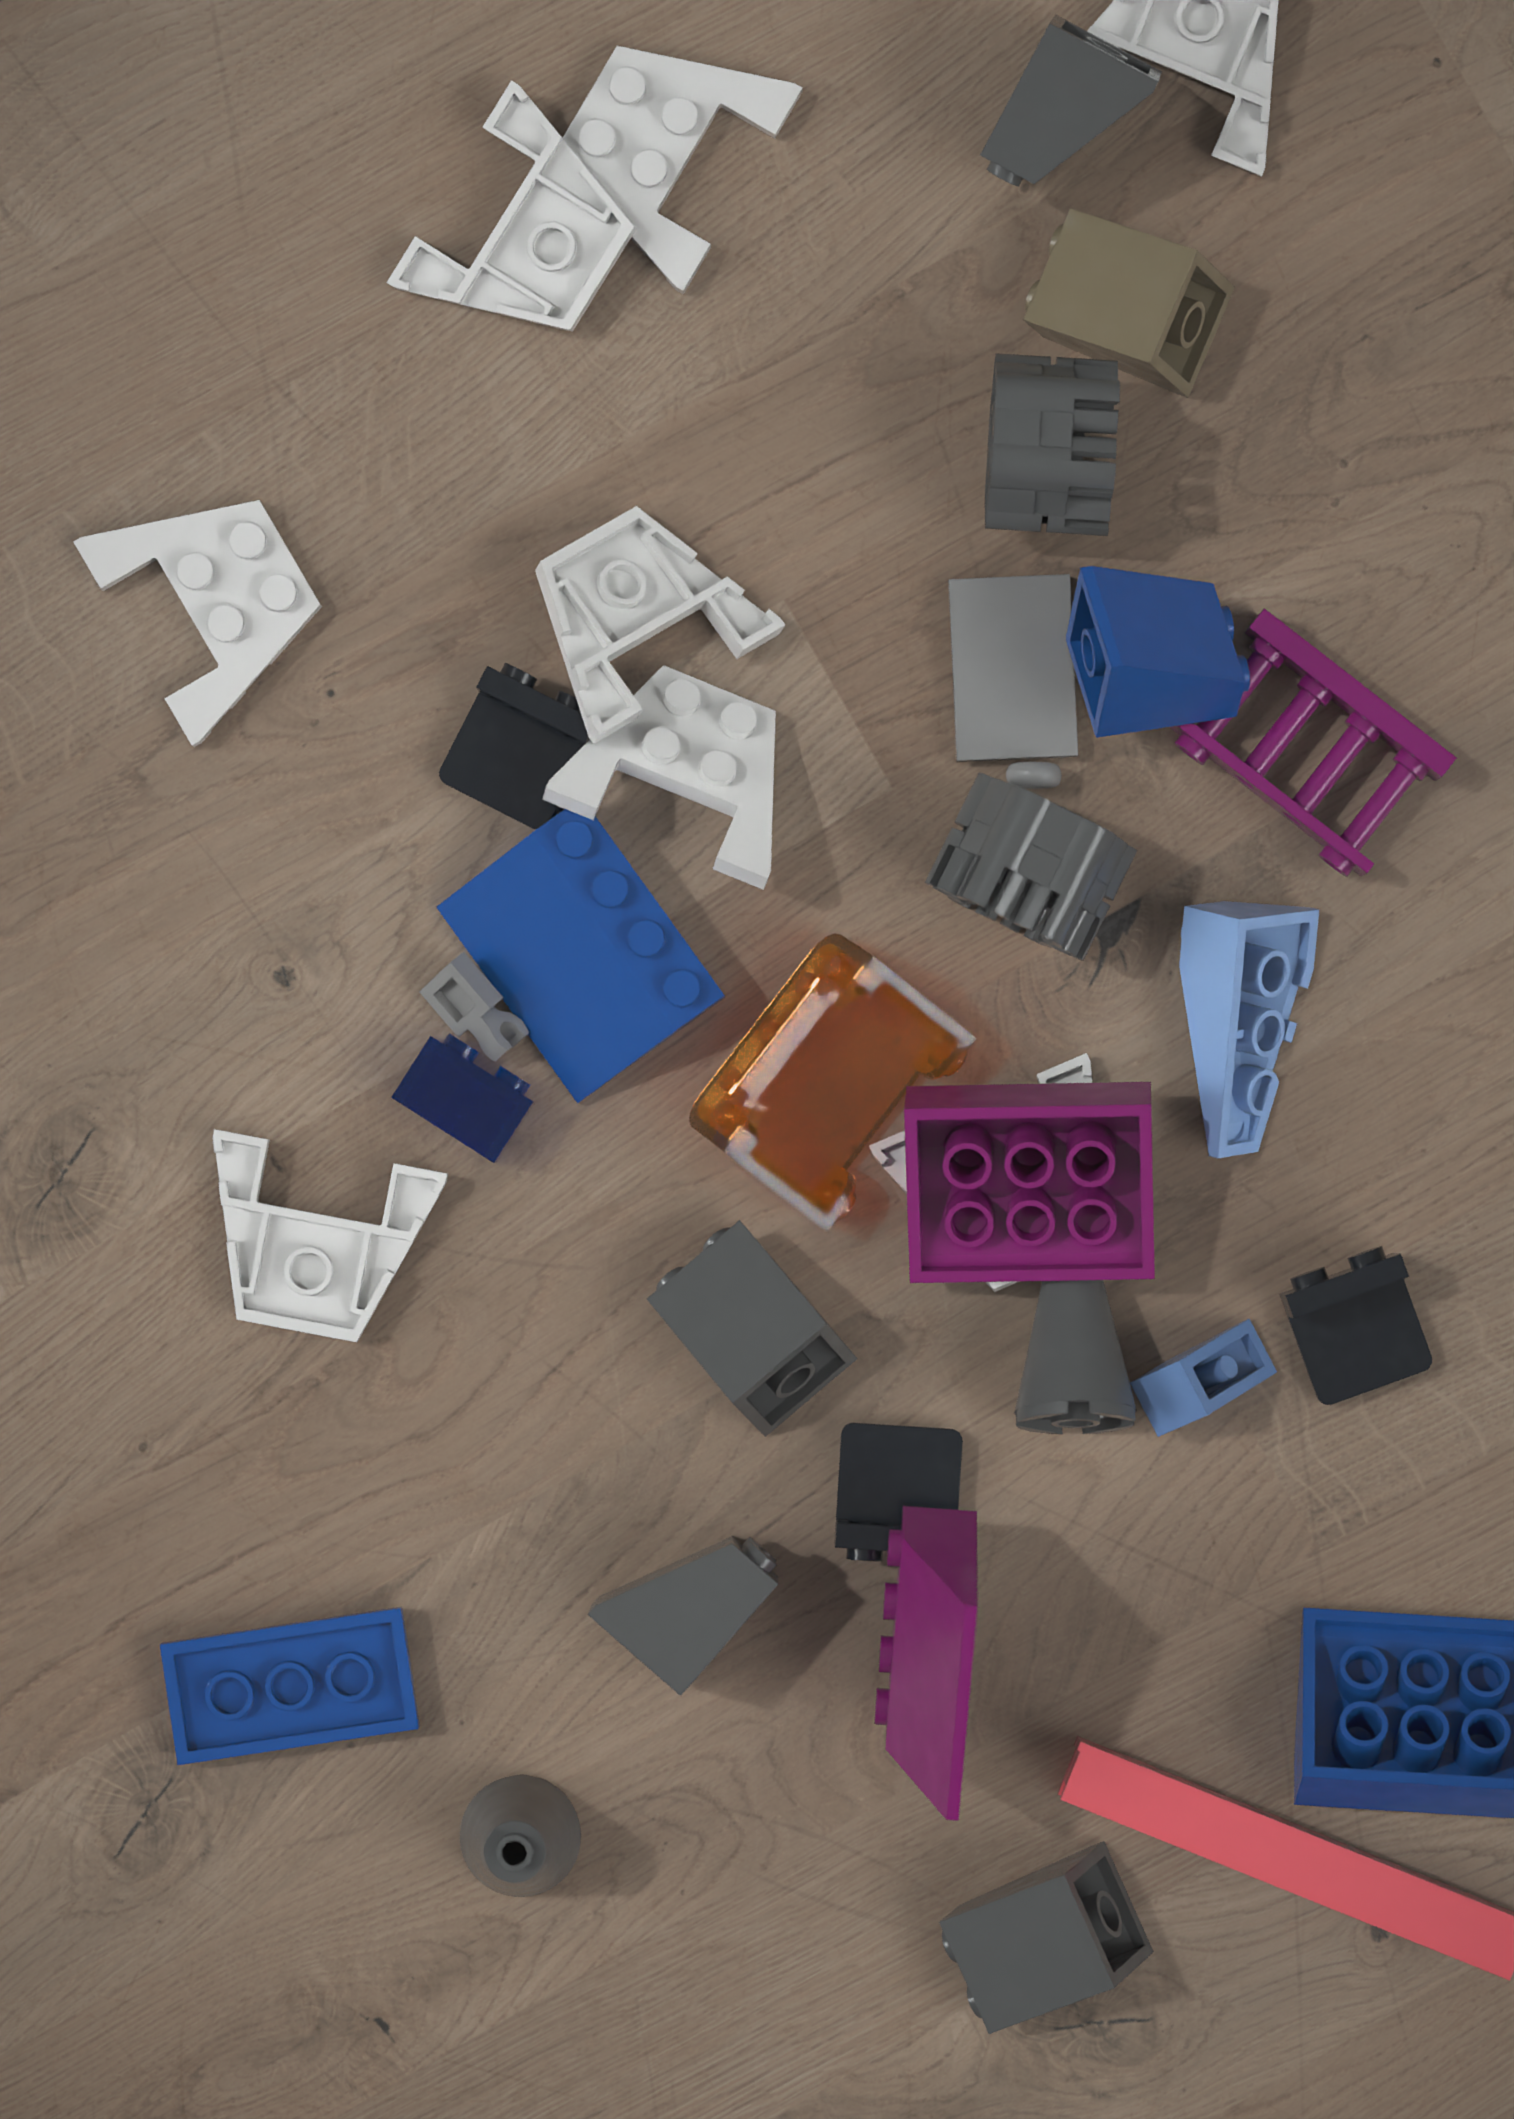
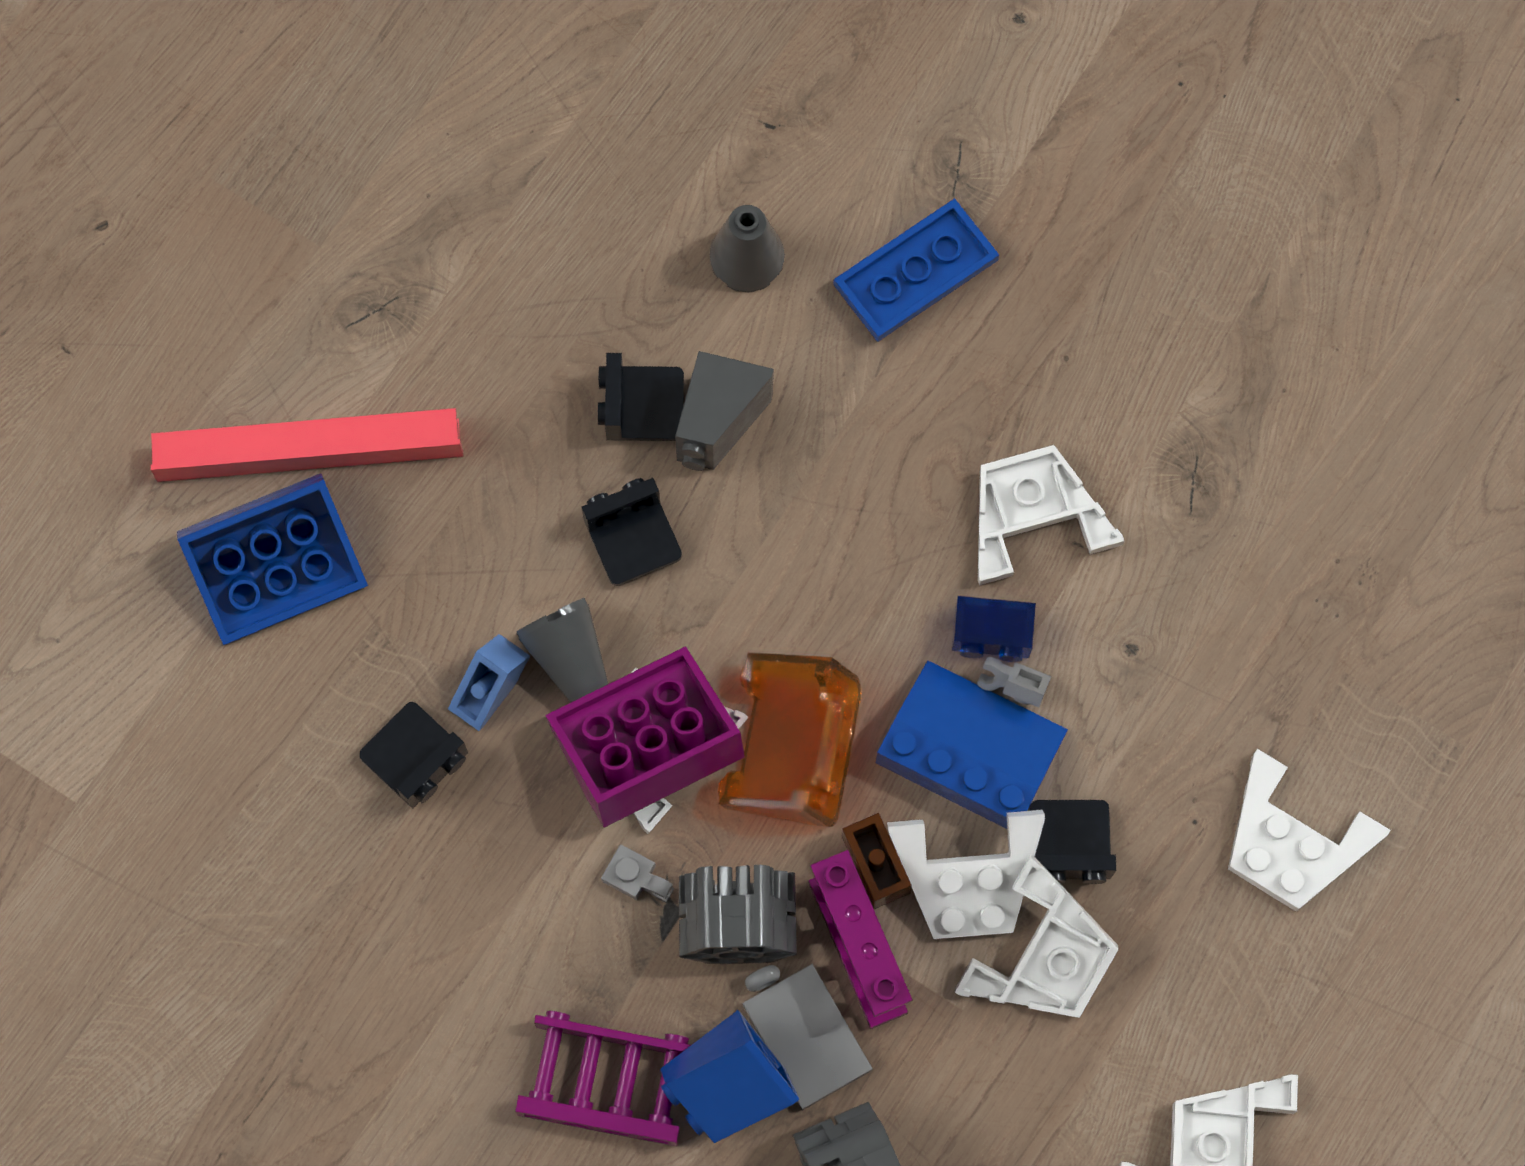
camera: 150 degrees right, 15 degrees down
dark grey slope [647,1220,858,1437] -> none
magenta slope [874,1506,978,1821] -> none
dark grey slope [939,1841,1154,2034] -> none
light blue wedge [1179,901,1319,1158] -> none
none -> black bracket [598,353,684,441]
none -> light grey plate [601,844,674,903]
none -> magenta fence [808,850,913,1029]
none -> reddish brown brick [842,813,912,909]

